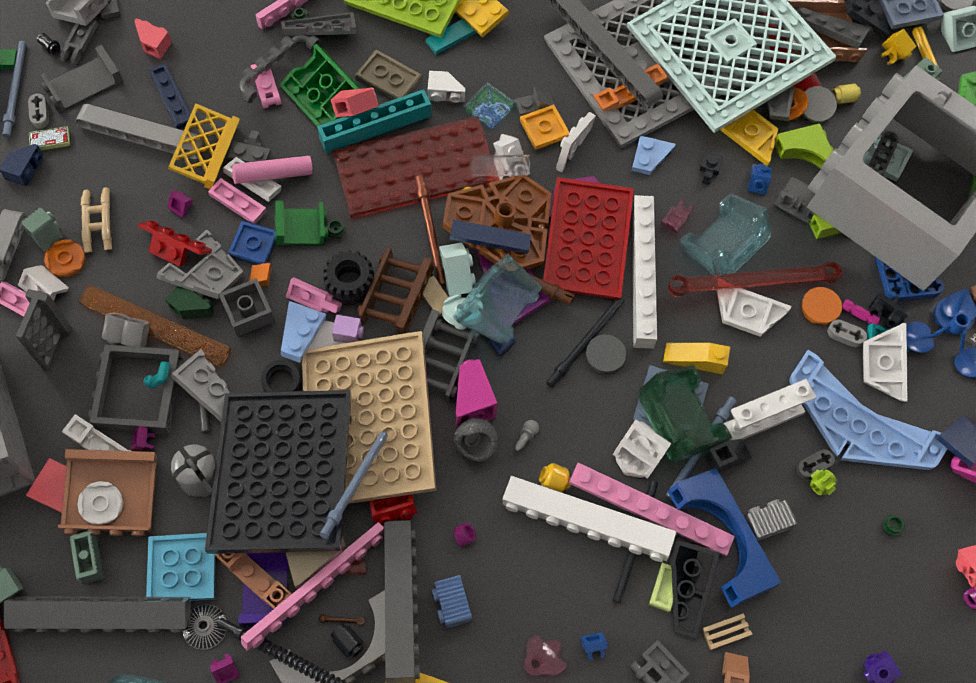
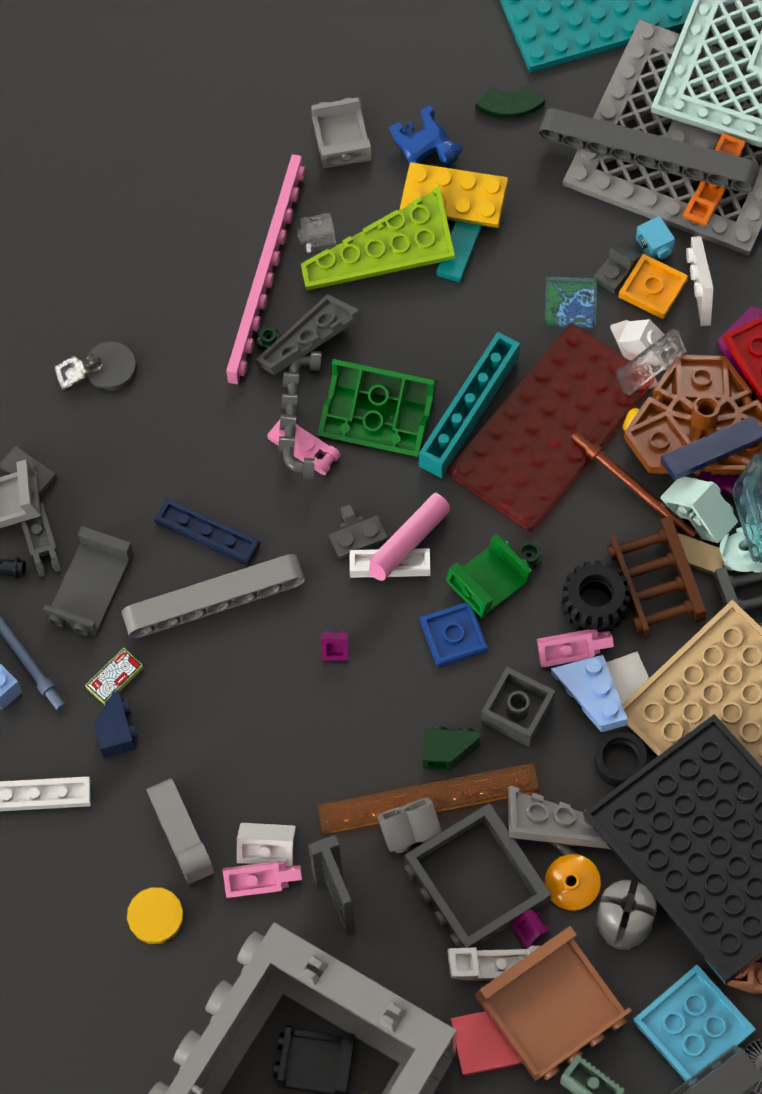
camera: 30 degrees left, 0 degrees up
sand green brick [22,208,63,252] -> none
light grey beam [28,94,49,129] -> none
orange tile [44,240,86,278] -> none
white tile [77,481,124,526] -> none
tan piece [81,187,112,253] -> none
coral slope [135,18,172,59] -> none
red bracket [138,220,212,266] -> none
teal arm [143,362,171,389] -> none
light grey wing [157,230,243,299] -> none
yellow fence [168,103,240,189] -> none
bright pink plate [208,178,267,224] -> none
orange slope [249,263,272,287] -> none
coral slope [331,87,379,117] -> none
lavender brick [332,315,364,343] -> none
dark tan tile [355,50,422,100] -> none
white slope [428,71,465,103] -> none
none -> light orange dish [545,854,601,911]
none -> medium azure brick [636,216,675,260]

